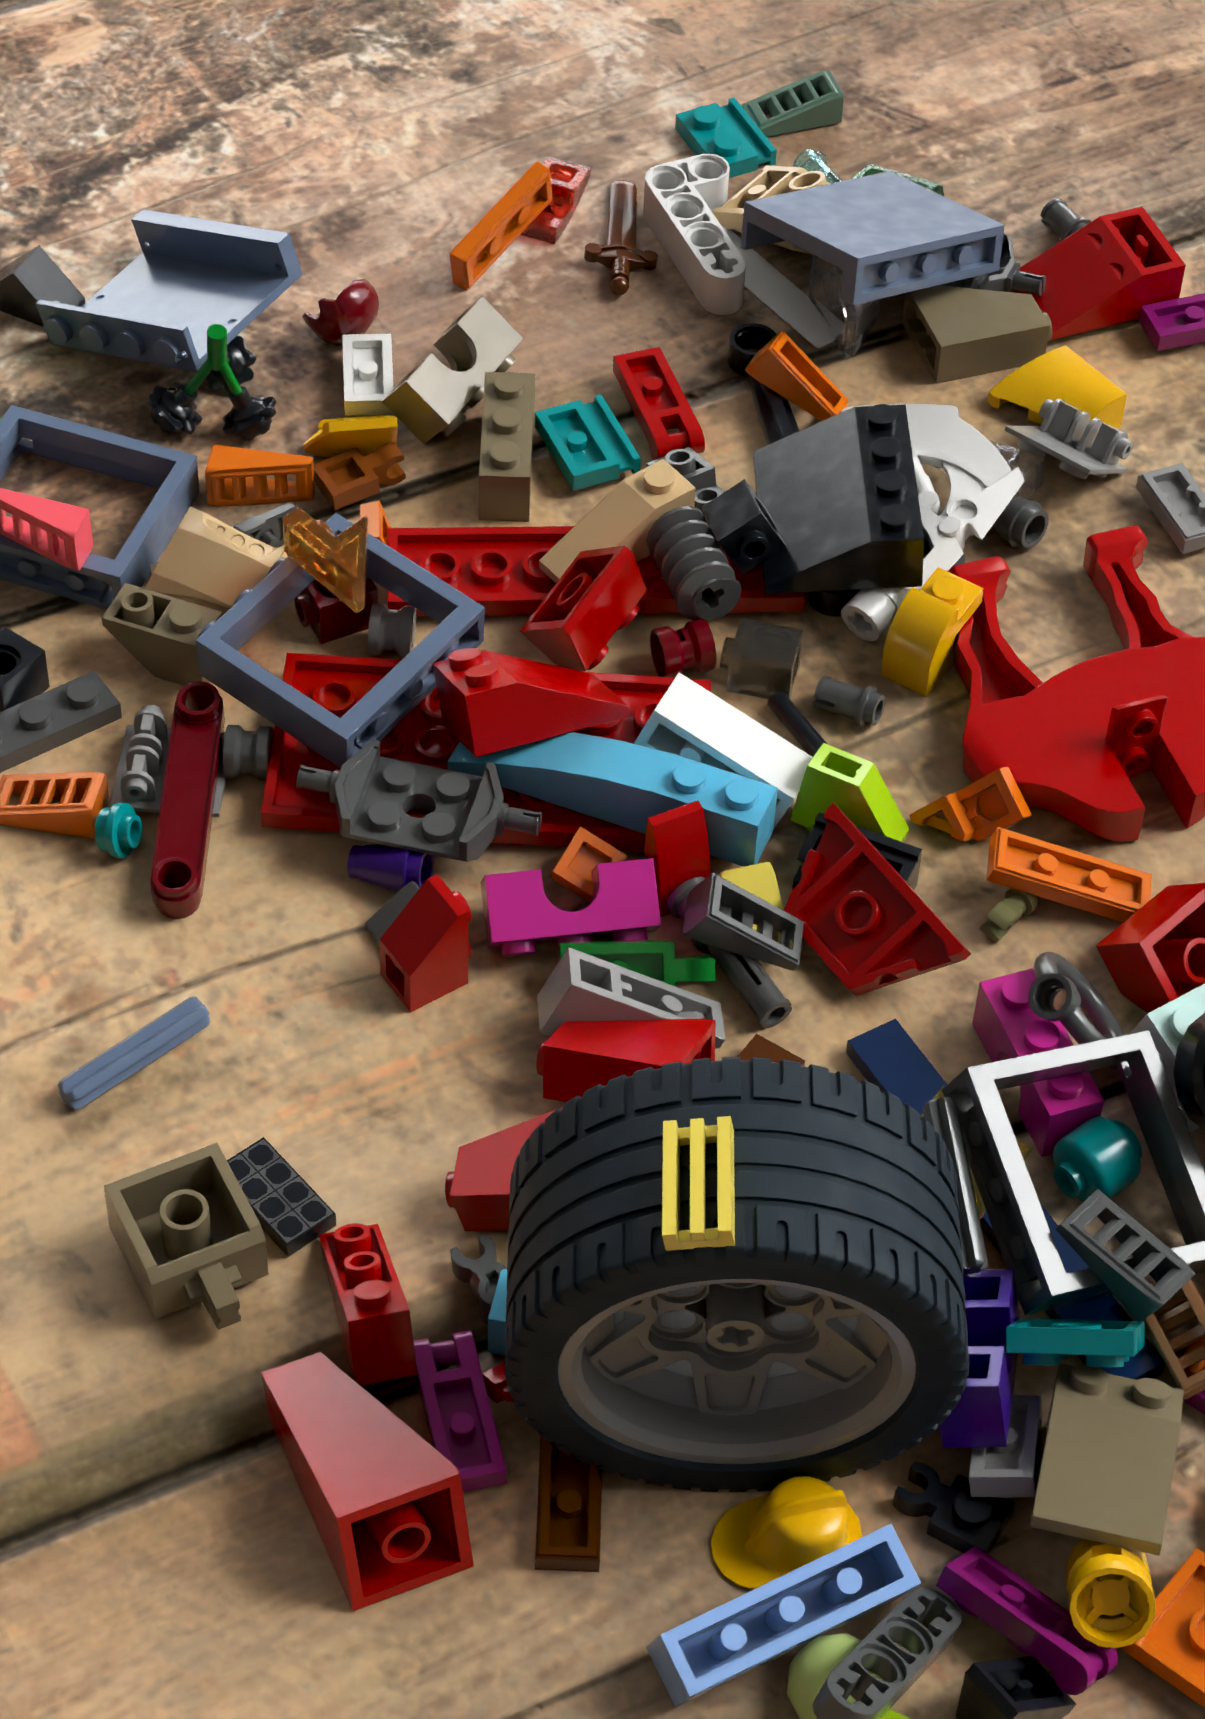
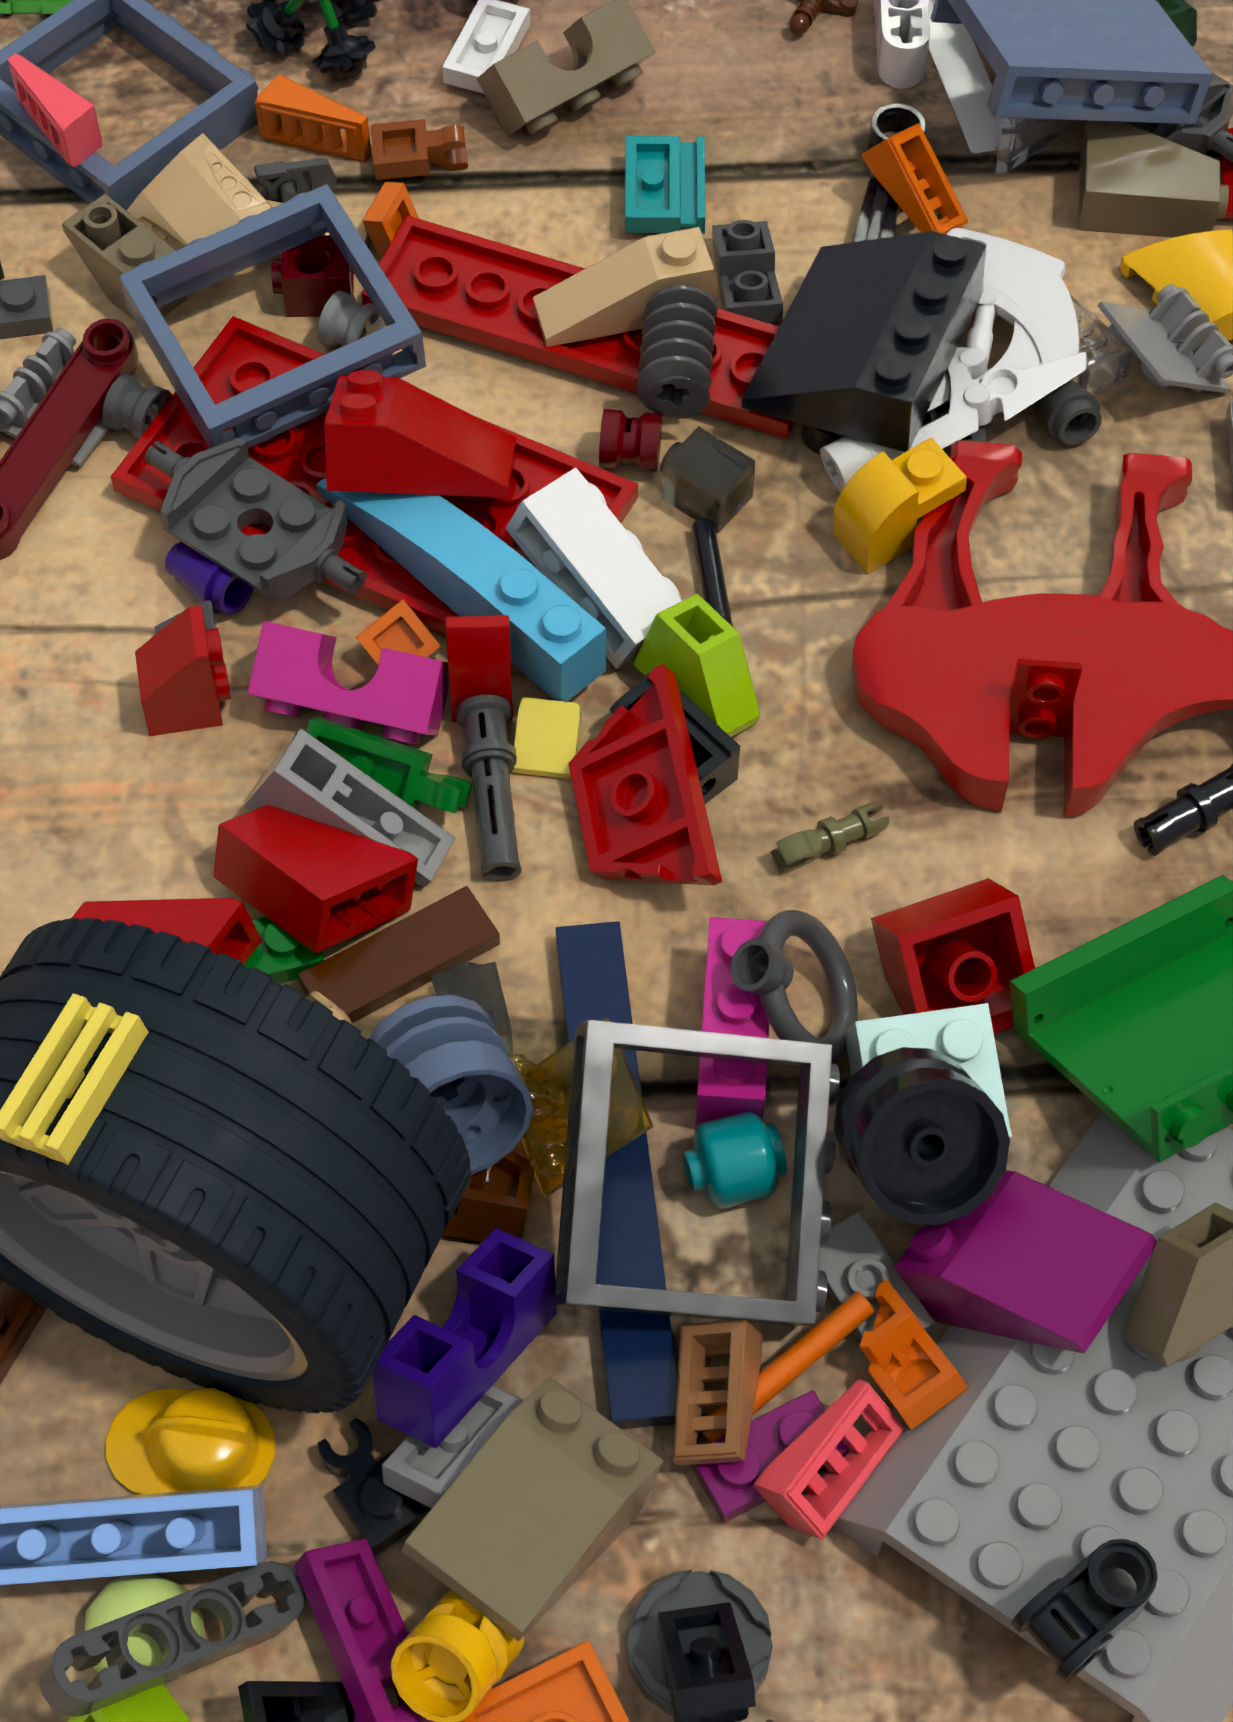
camera: 25 degrees right, 10 degrees up
clear orange slope [283,507,368,613] -> none
yellow slope [303,414,398,457] -> none
dark tan arch [479,372,535,522] -> none
red slope [519,545,647,671] -> none
red plate [613,347,705,460] -> none
dark grey slope [682,872,804,971] -> none
black brick [701,479,786,575] -> none
dark grey pin [813,675,885,727] -> none
orange slope [909,766,1032,841] -> none
dark grey axle [923,1097,988,1275] -> none
orange tile [986,827,1152,922] -> none
teal plate [1006,1318,1145,1367] -> none
dark grey slope [1055,1189,1195,1322] -> none

